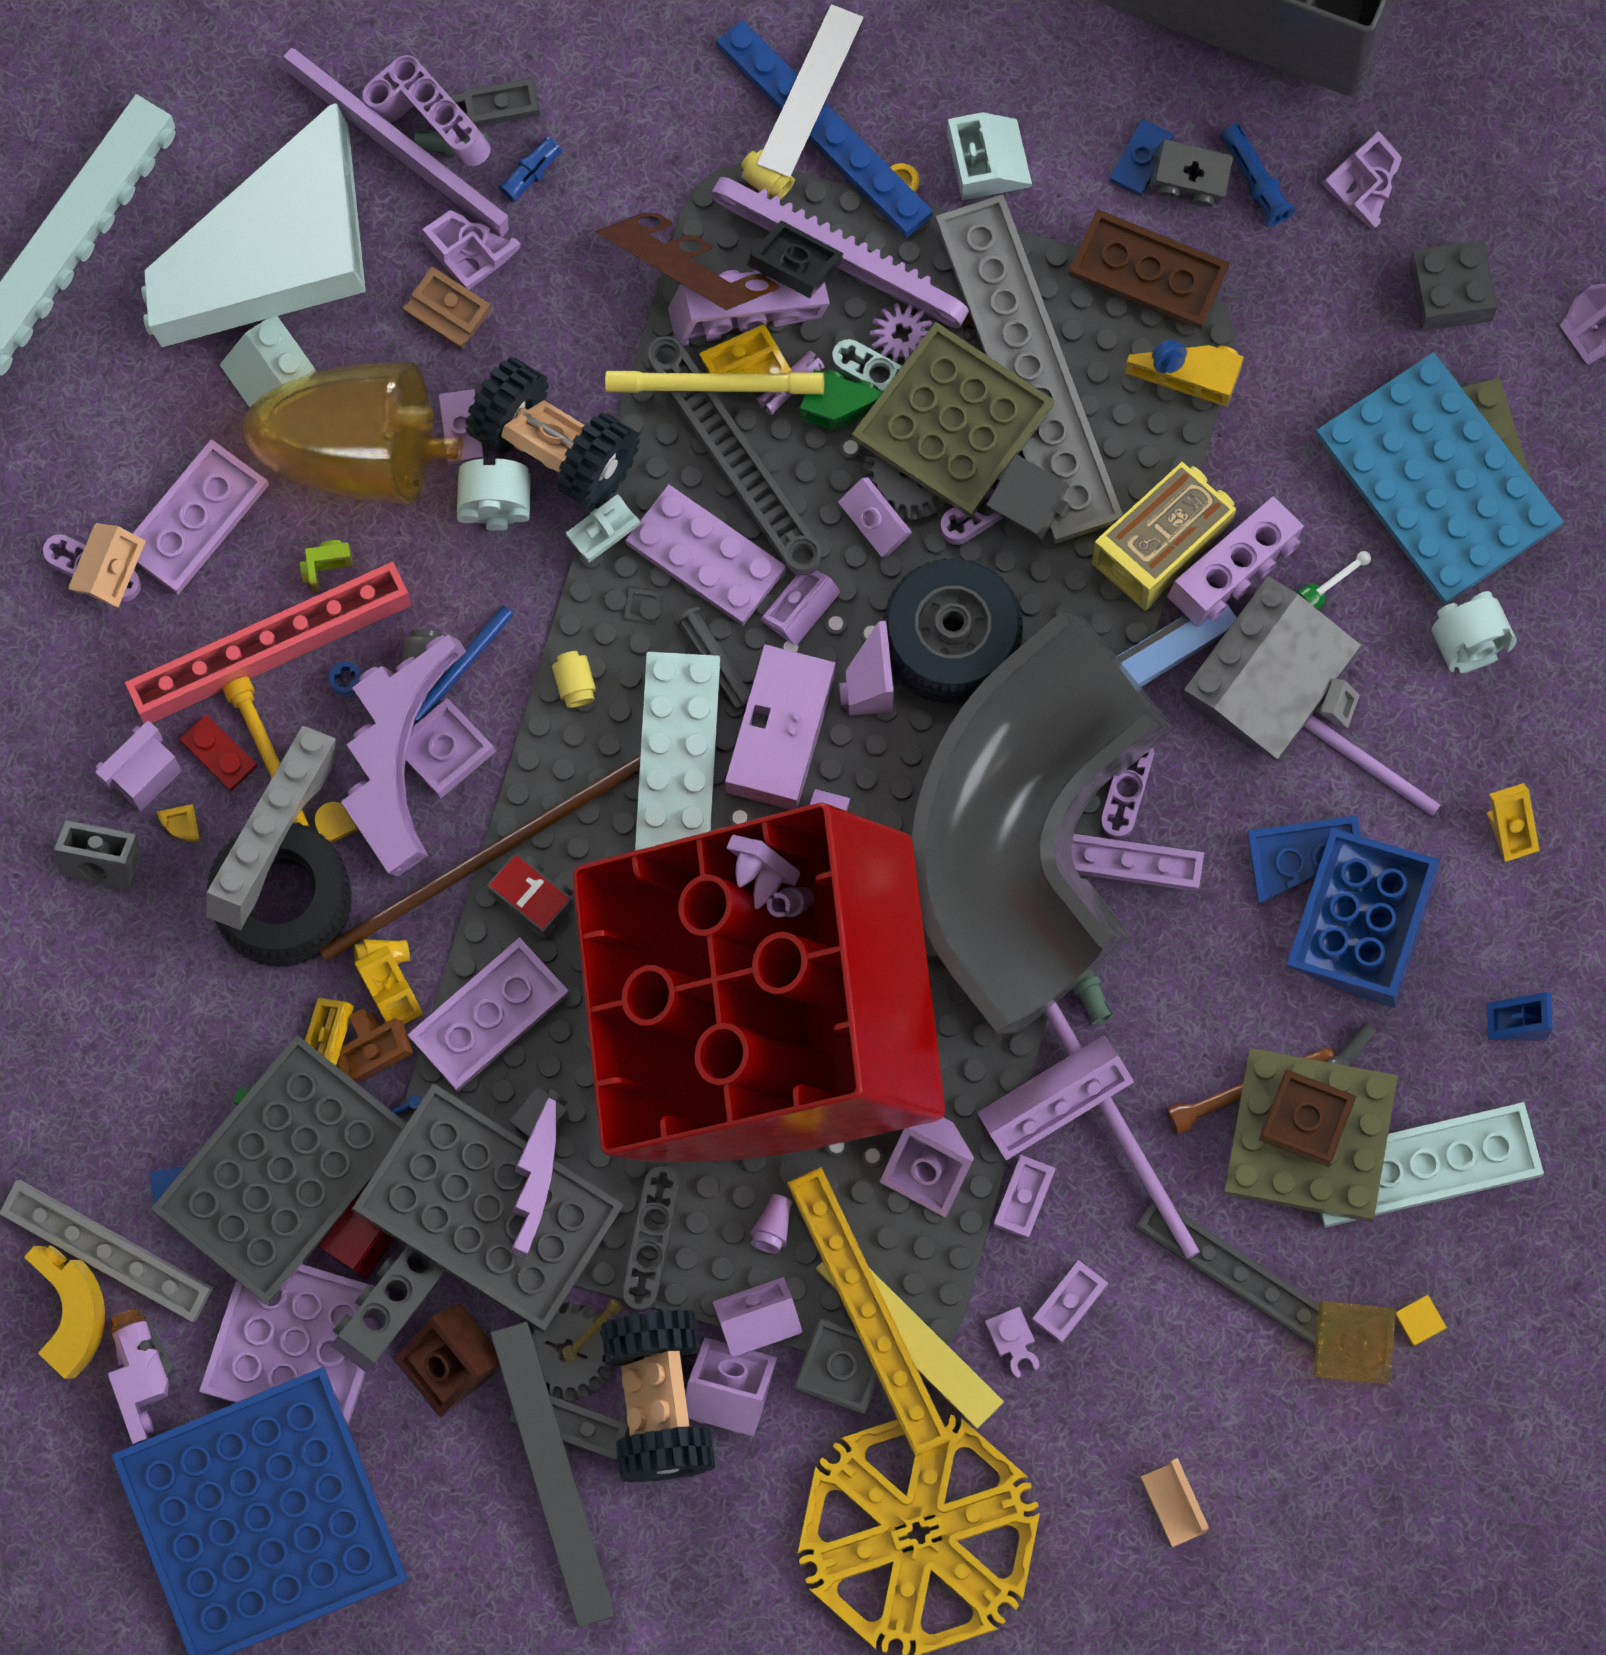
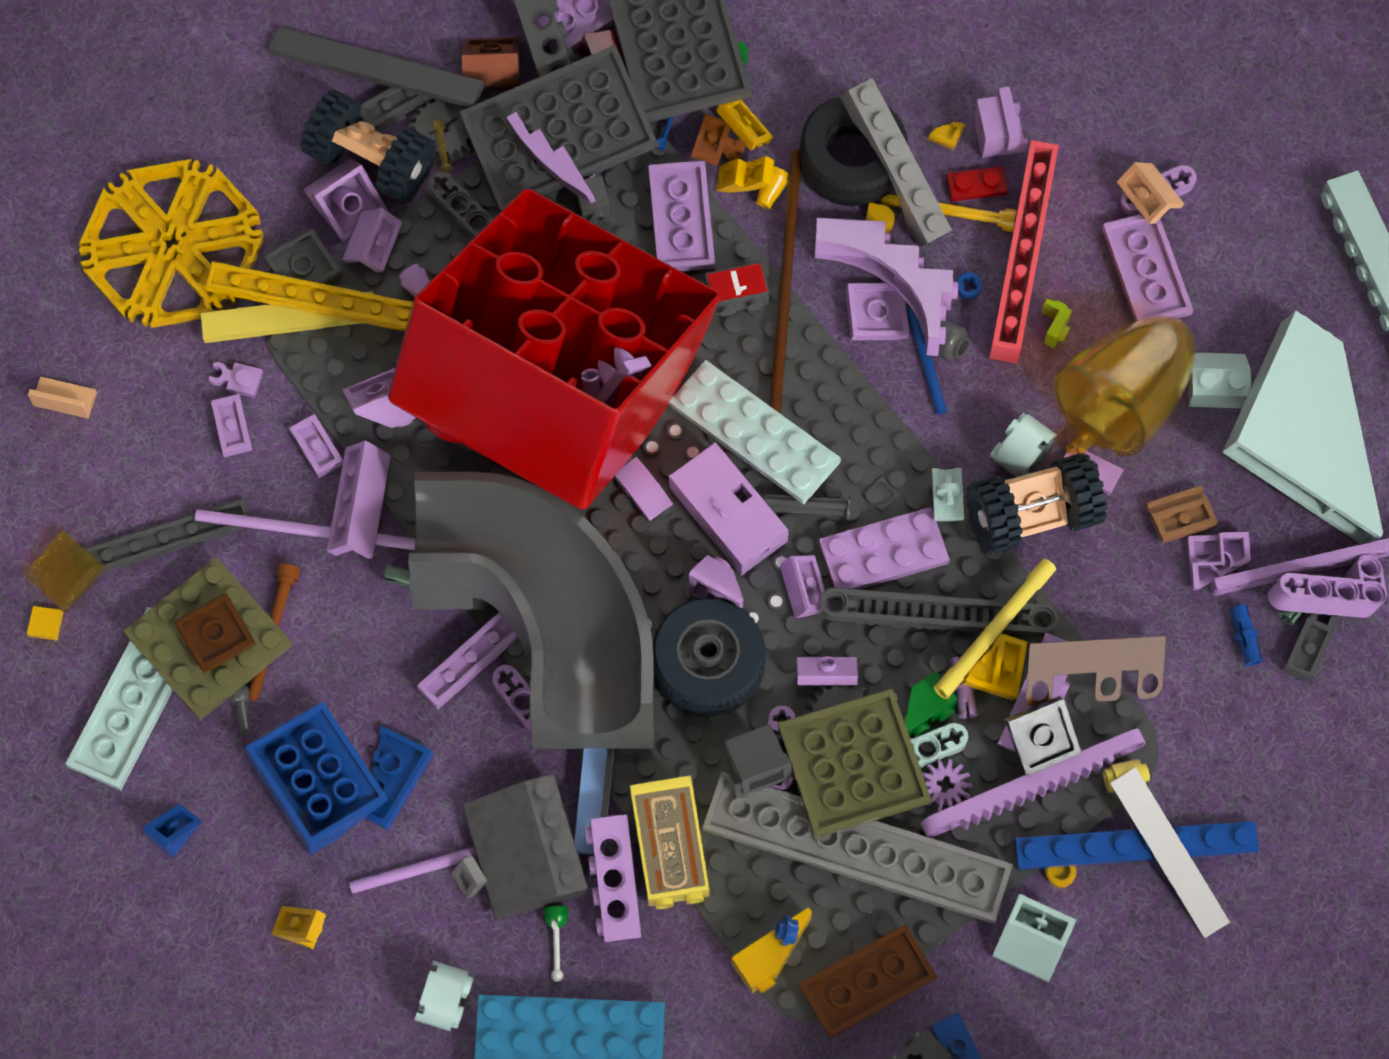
camera: 125 degrees right, 5 degrees down
dark grey brick [54,820,141,889] -> none
light yellow brick [552,651,596,708] -> none

